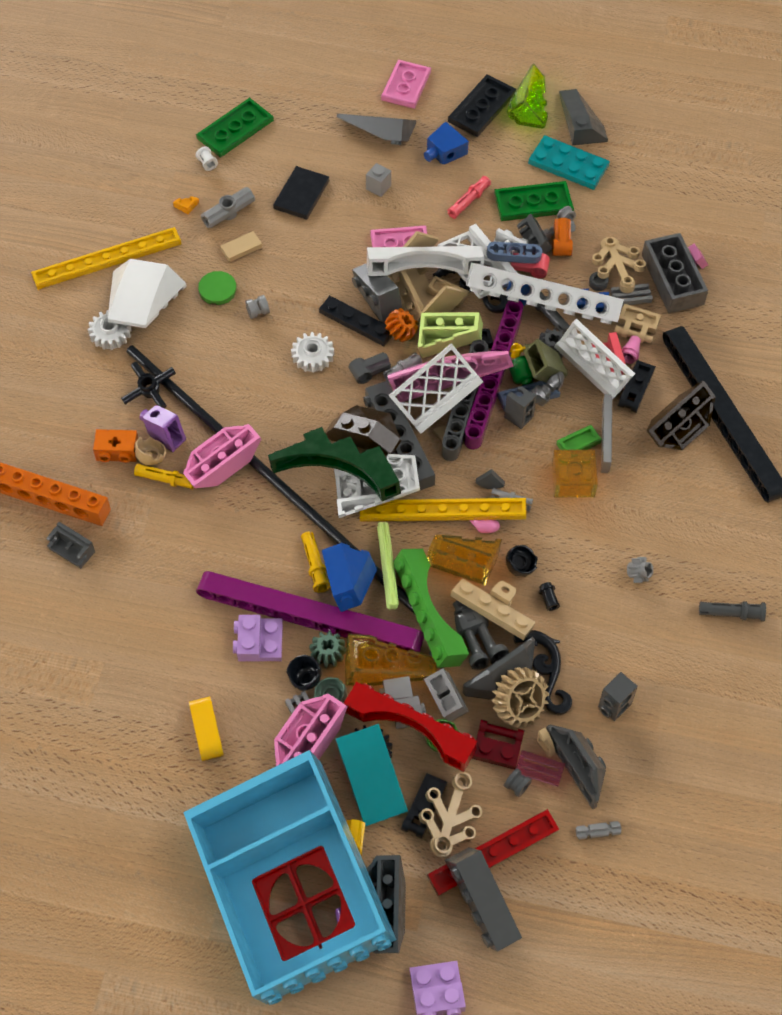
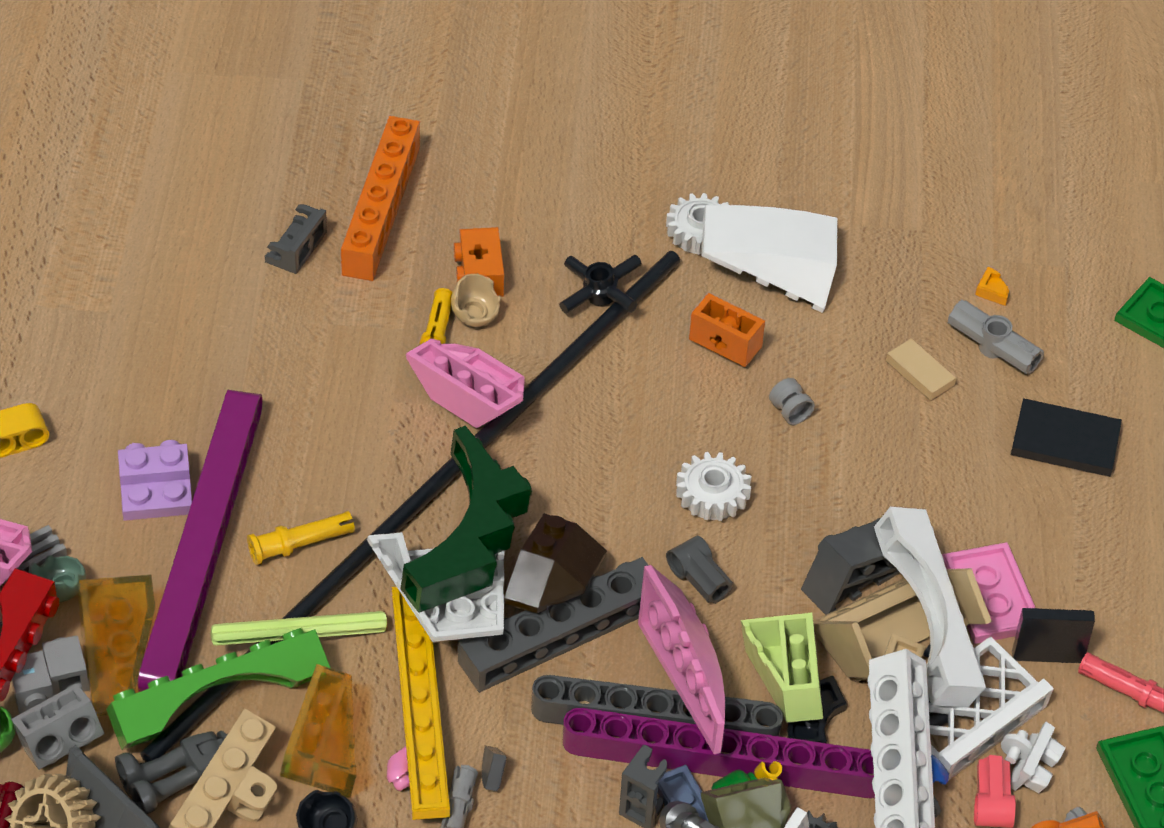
camera: 80 degrees right, 10 degrees down
yellow tile [31,227,182,290] -> none
medium lavender torso [140,405,186,452] -> none
white bush [196,146,218,171] -> none
bright green tile [198,271,237,305] -> none
black hair [286,654,322,691] -> none
sand green gear [309,630,347,669] -> none
black plate [319,295,392,346] -> none
blue slope [322,543,377,612] -> none
light grey brick [366,163,391,197] -> none
light grey pin [383,353,422,383] -> none
orange gear [385,308,418,342] -> none
white fence [389,343,483,434] -> none
sand blue beam [486,242,542,264] -> none
dark grey hinge [517,214,553,255] -> none
none -> orange brick [689,293,765,367]
none -> black tile [1012,608,1095,663]

